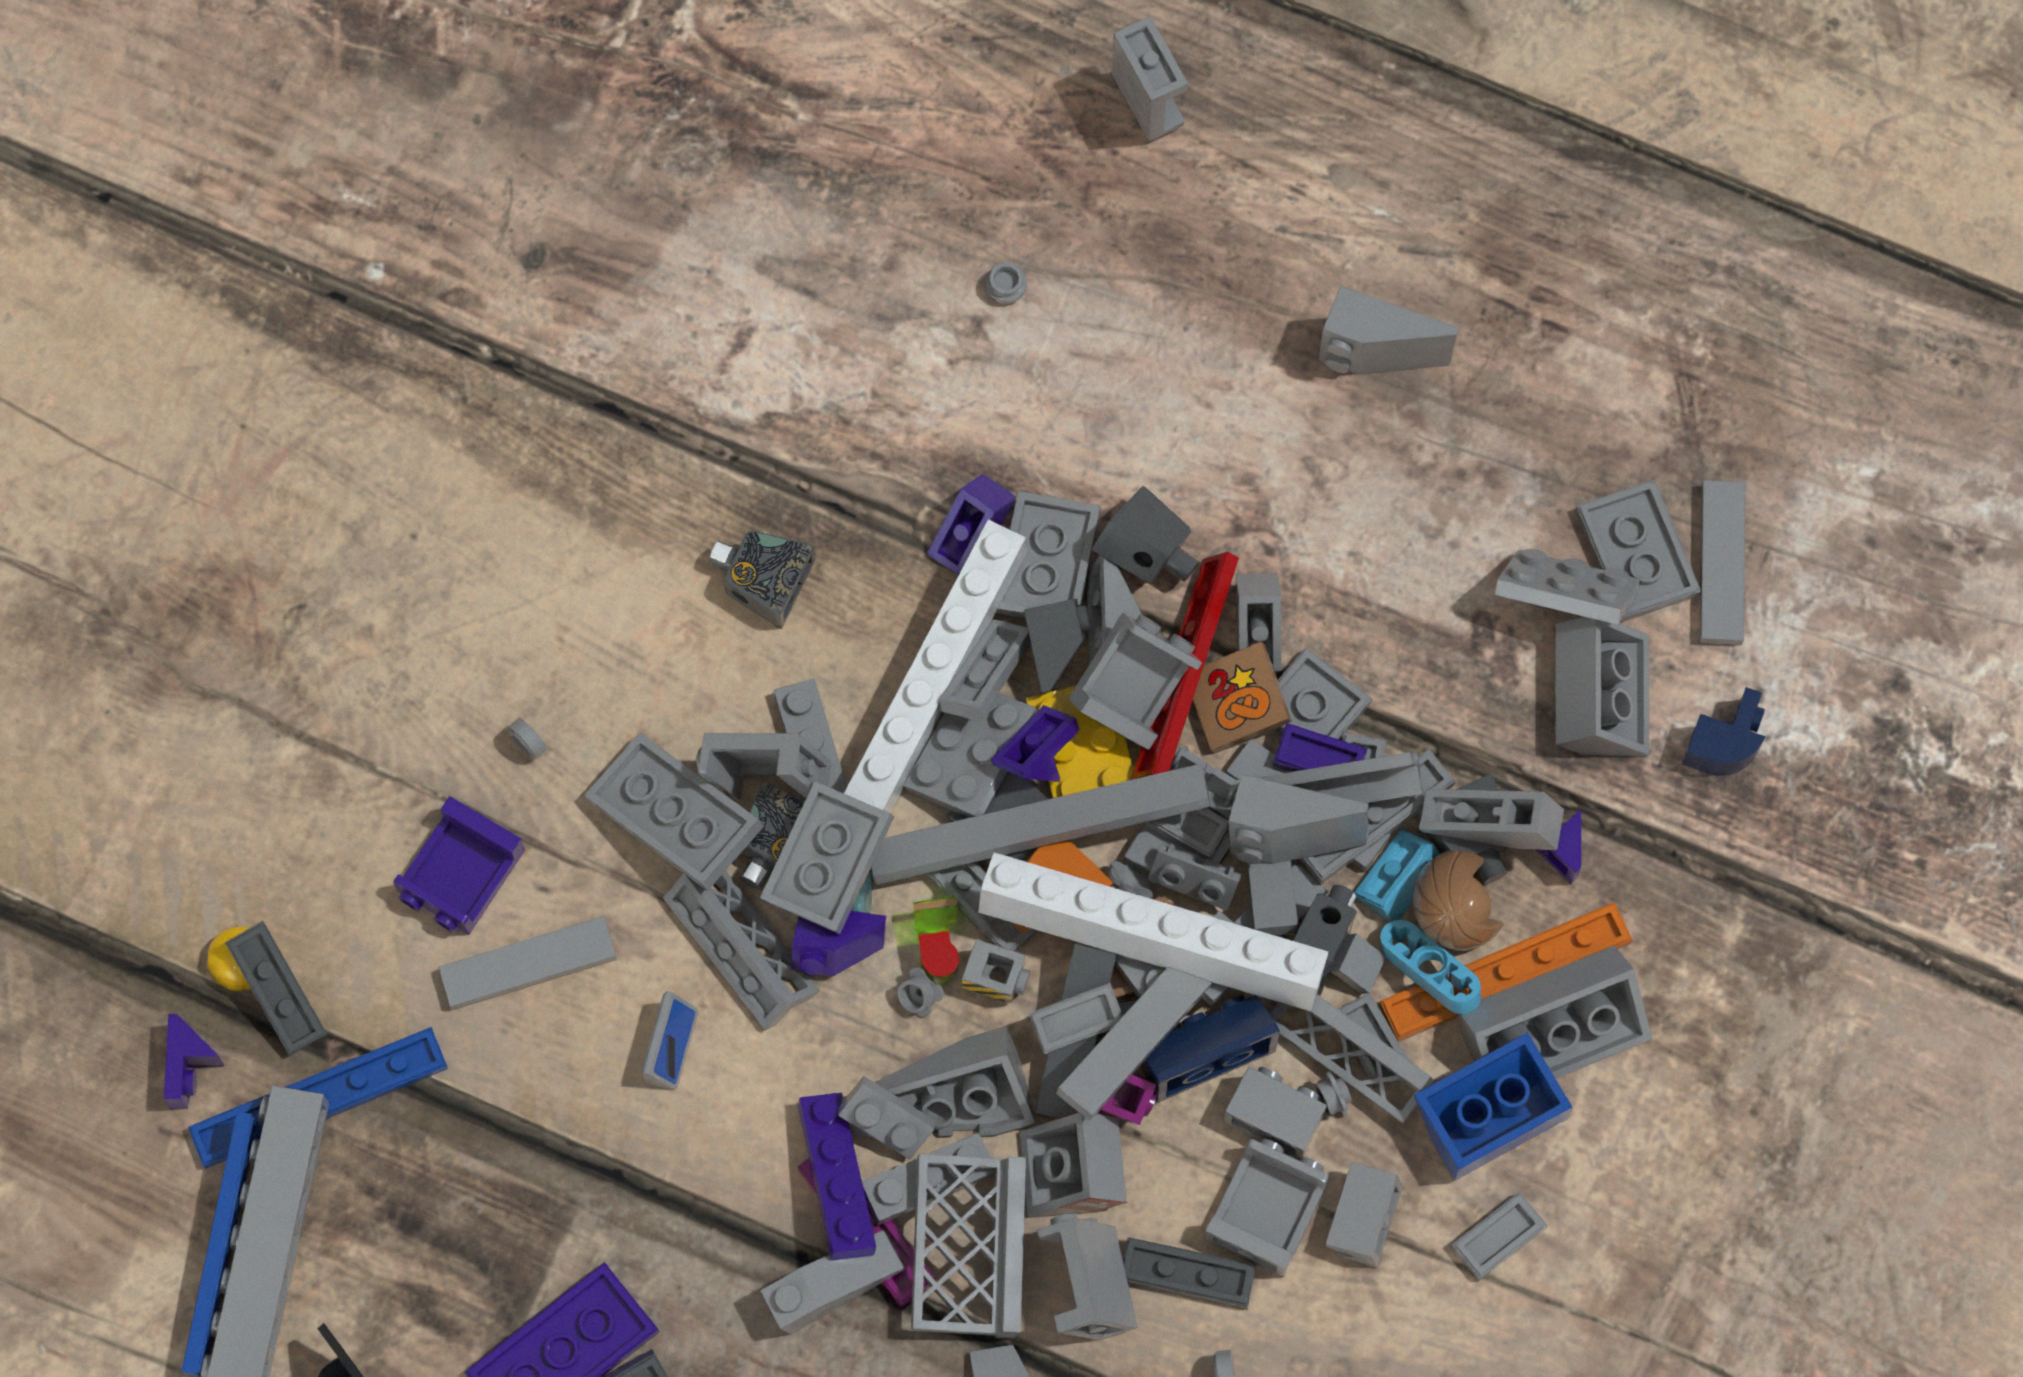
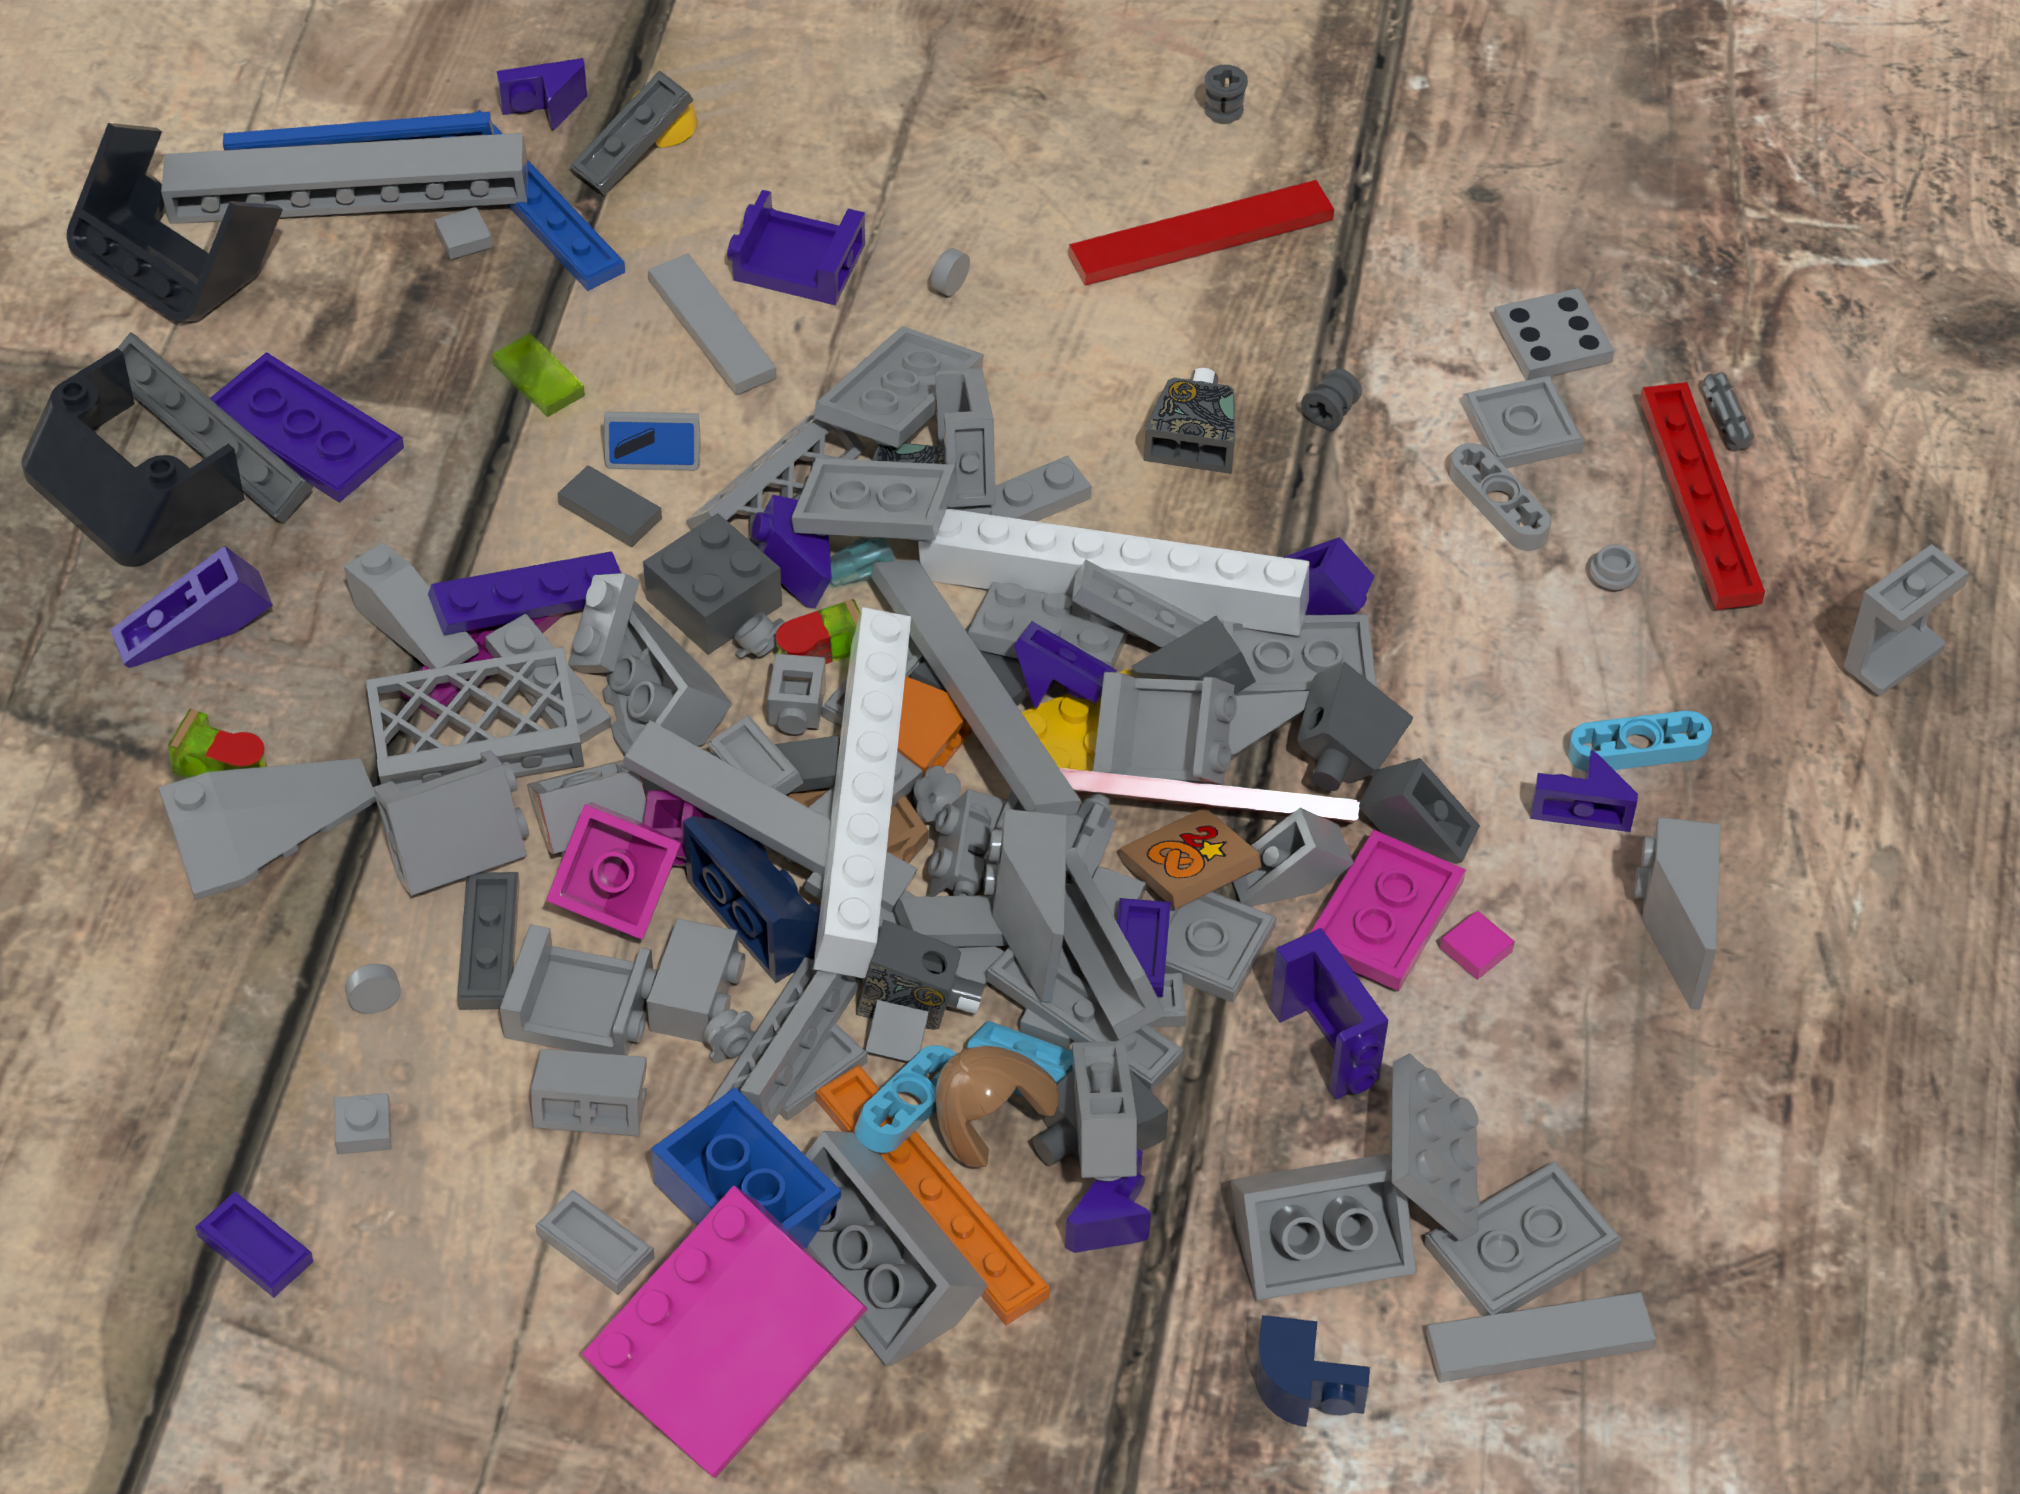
camera: 75 degrees right, 20 degrees down
none -> light grey tile [434,207,493,260]
none -> clear neon green tile [492,333,585,417]
none -> dark pink slope [546,802,682,940]
none -> dark grey tile [558,465,662,547]
none -> dark pink slope [582,1186,868,1478]
none -> dark grey brick [643,513,782,655]
none -> red tile [1069,180,1334,285]
none -> dark grey bush [1204,65,1248,124]
none -> dark purple panel [1269,928,1389,1099]
none -> dark grey bush [1301,368,1362,430]
none -> dark pink plate [1311,830,1466,991]
none -> dark grey slope [1359,758,1480,864]
none -> dark pink tile [1440,910,1515,980]
none -> light grey beam [1449,443,1551,551]
none -> light grey tile [1462,375,1584,468]
none -> light grey tile [1493,288,1614,380]
none -> dark purple slope [1530,750,1638,832]
none -> medium azure beam [1568,711,1712,772]
none -> red plate [1640,382,1765,610]
none -> dark grey axle [1703,372,1754,451]

